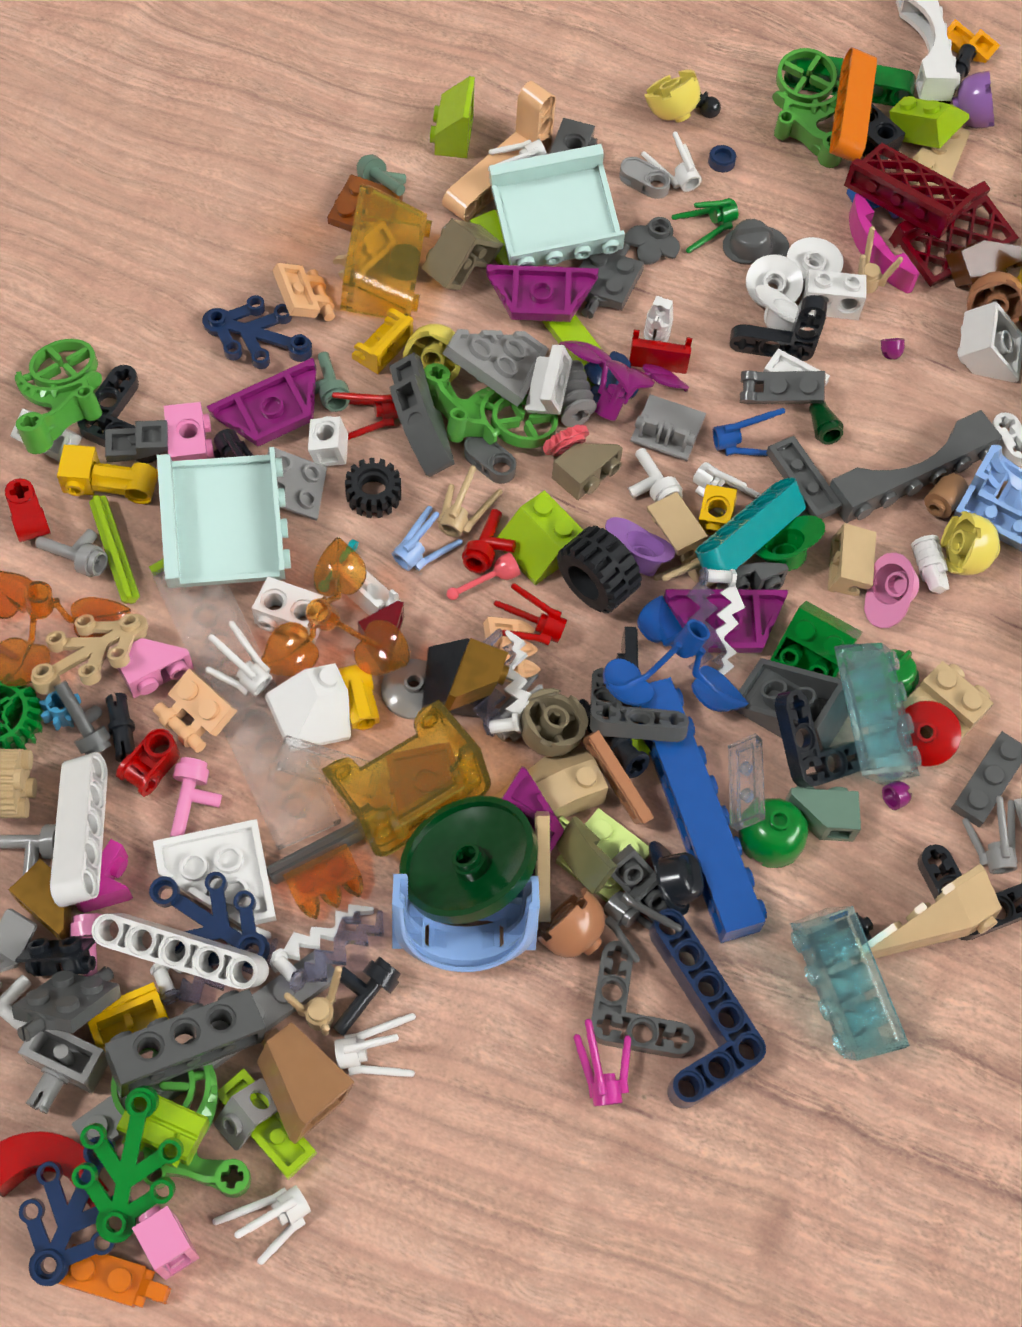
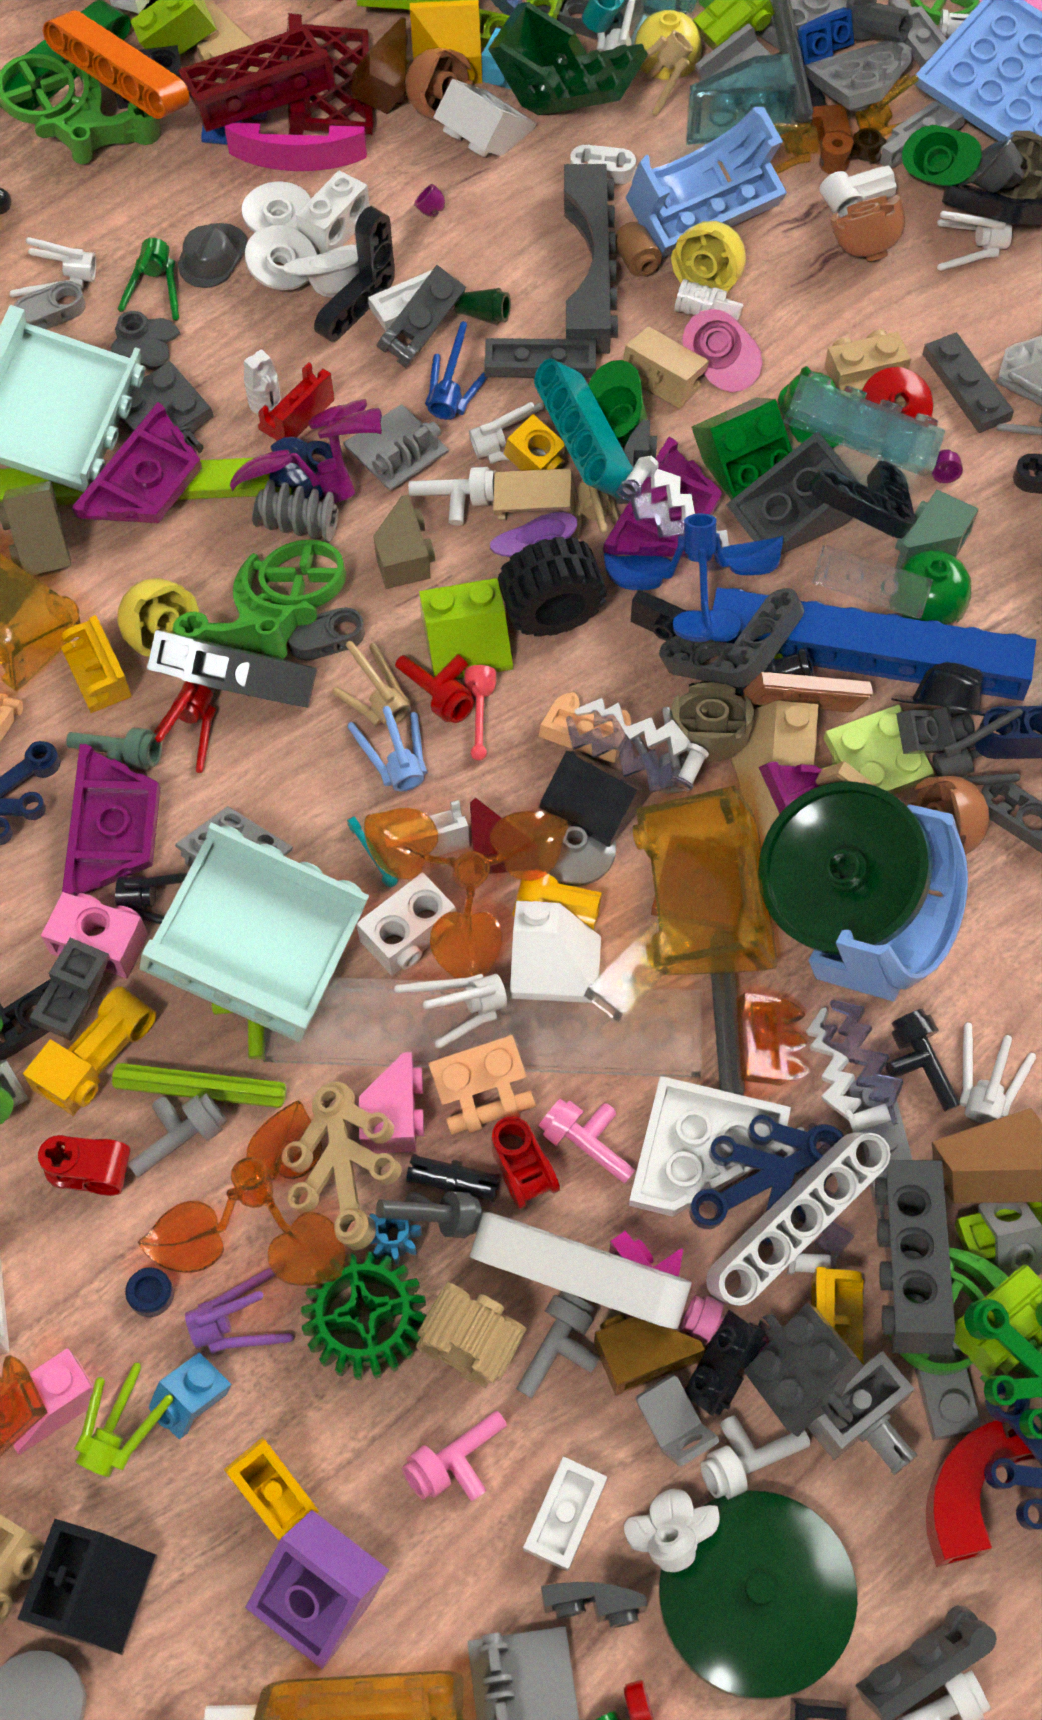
camera: 55 degrees left, 0 degrees up
tan plant [284,966,342,1036] -> none
white brick [308,416,348,466] -> none
black tyre [345,458,401,518] -> none
light grey plate [442,329,549,407] -> none
pearl gold slope [443,638,510,711] -> none
red plant [494,583,567,645] -> none
white panel [525,345,573,414] -> none
coral gear [543,425,589,456] -> none
olive slope [556,816,618,894] -> none
dark blue tile [708,145,737,173] -> none
tan plant [858,226,903,294] -> none

